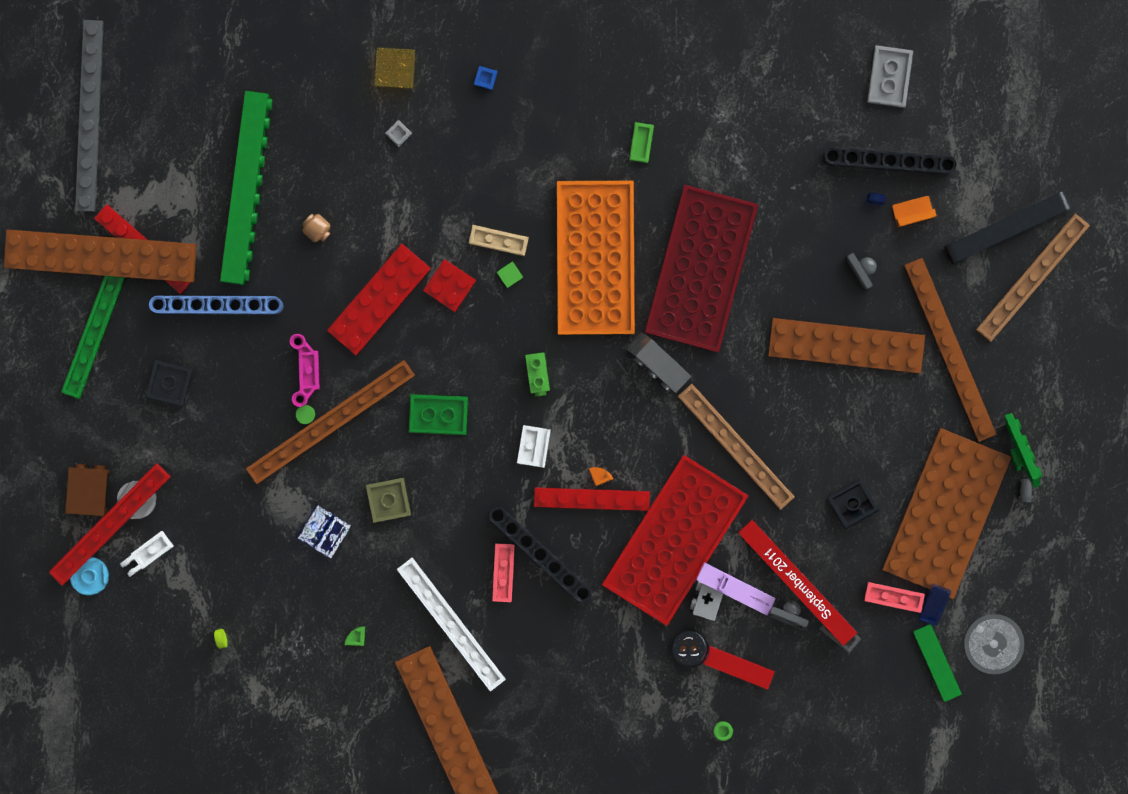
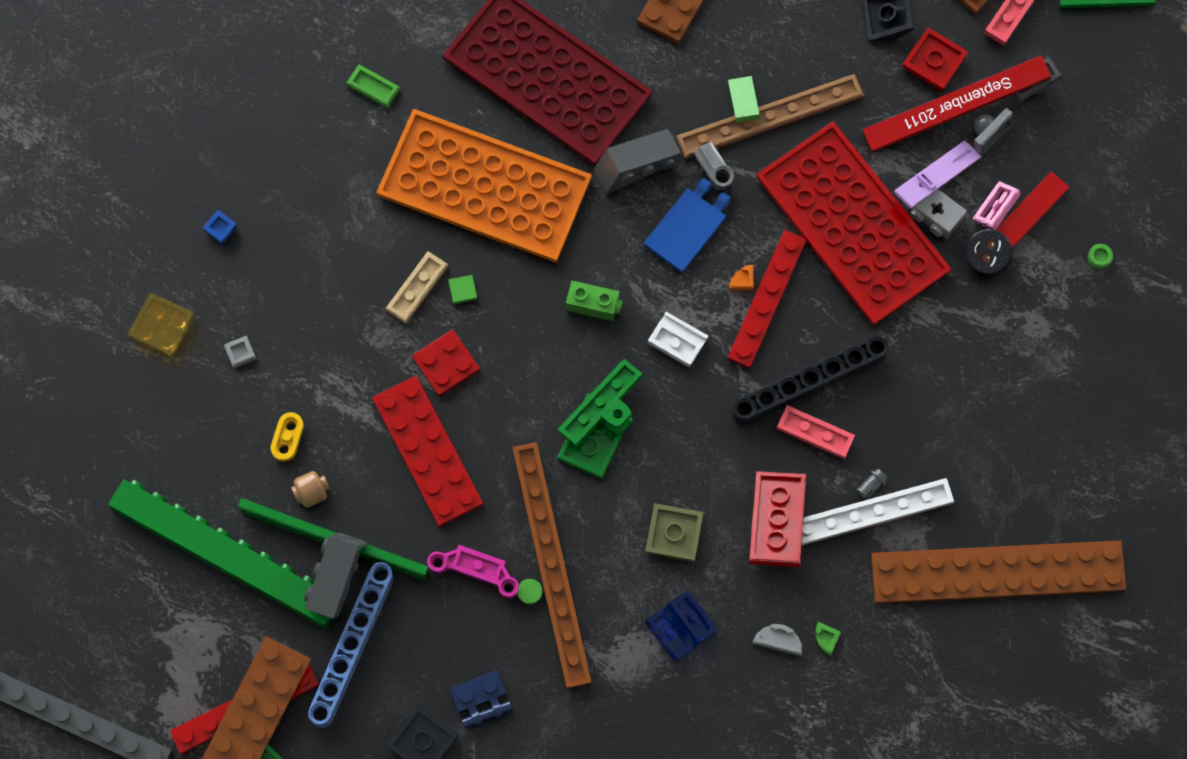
camera: 70 degrees left, 15 degrees down
none -> green tile [238,498,429,581]
none -> yellow plate [271,412,304,462]
none -> dark grey wedge [304,532,368,619]
none -> dark blue plate [450,670,513,729]
none -> green plate [558,359,643,448]
none -> blue tile [643,178,731,274]
none -> light grey piece [693,142,734,190]
none -> tile [728,76,760,123]
none -> tile [749,471,806,567]
none -> light grey tile [752,624,802,656]
none -> dark grey pin [856,469,888,500]
none -> red plate [902,27,968,92]
none -> bright pink tile [973,181,1021,230]

